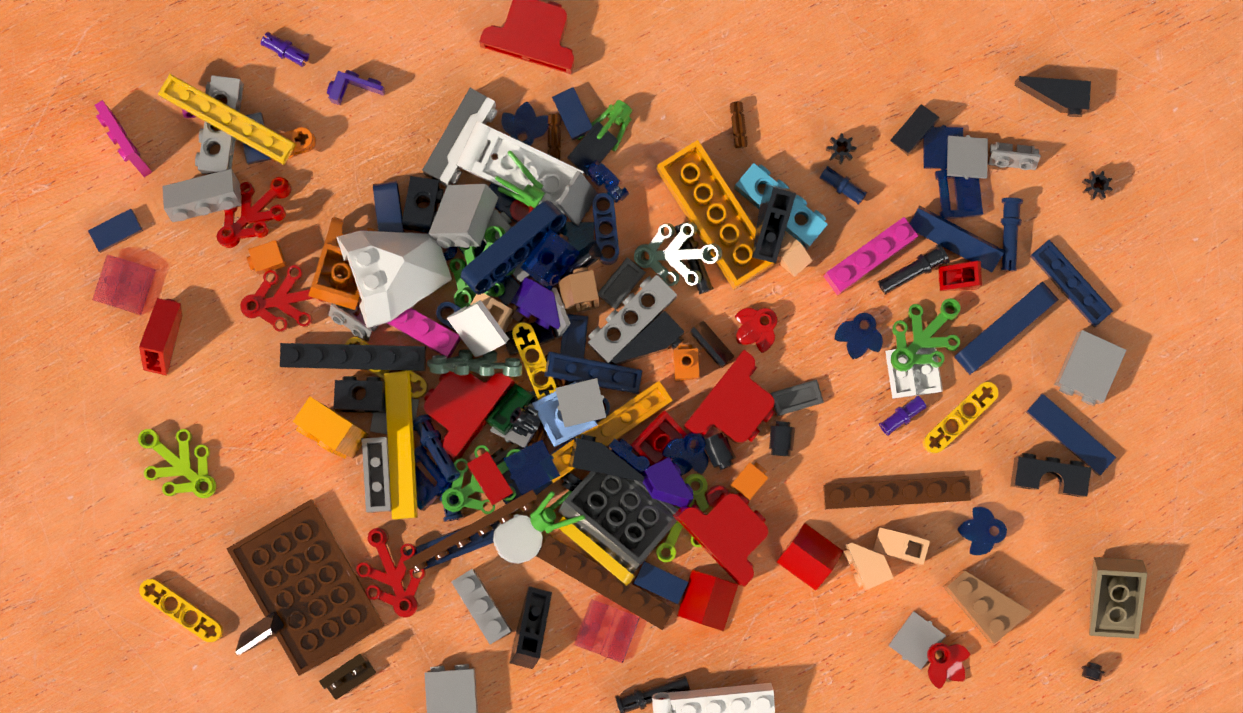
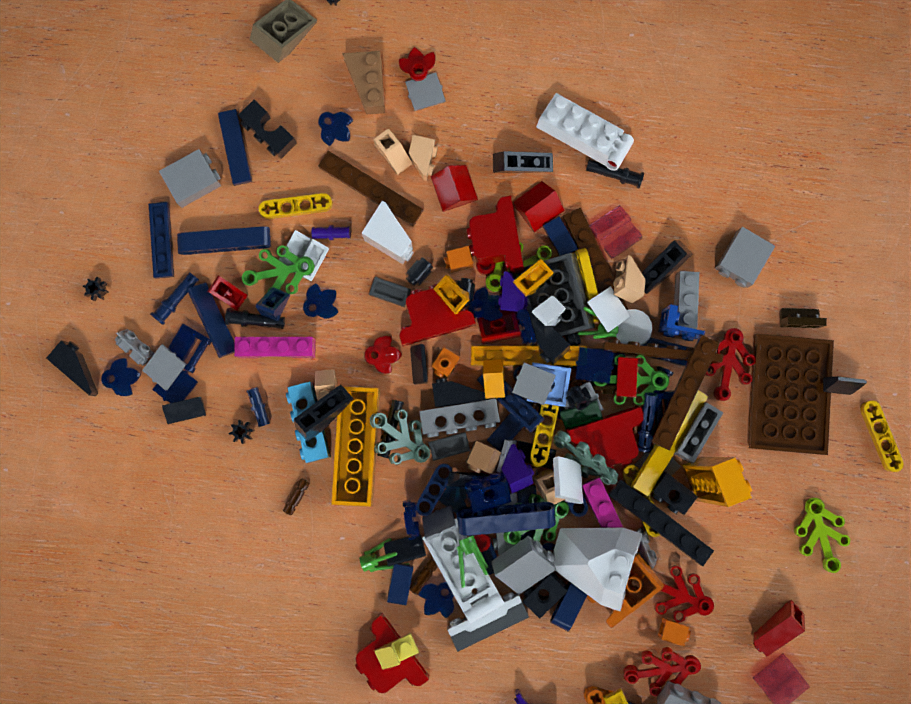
camera: 145 degrees left, 0 degrees up
none -> clear blue plate [101,358,141,396]
none -> dark blue slope [256,287,290,321]
none -> white slope [362,201,414,264]
none -> light yellow slope [374,633,419,669]
none -> light orange slope [434,275,469,314]
none -> light orange slope [483,359,505,399]
none -> black slope [493,151,553,173]
none -> light orange slope [513,259,554,296]
none -> white slope [532,296,566,326]
none -> white sticker [587,287,631,332]
none -> light nougat slope [614,255,645,303]
none -> reddish brown plate [650,335,720,451]
none -> blue bracket [658,304,705,341]

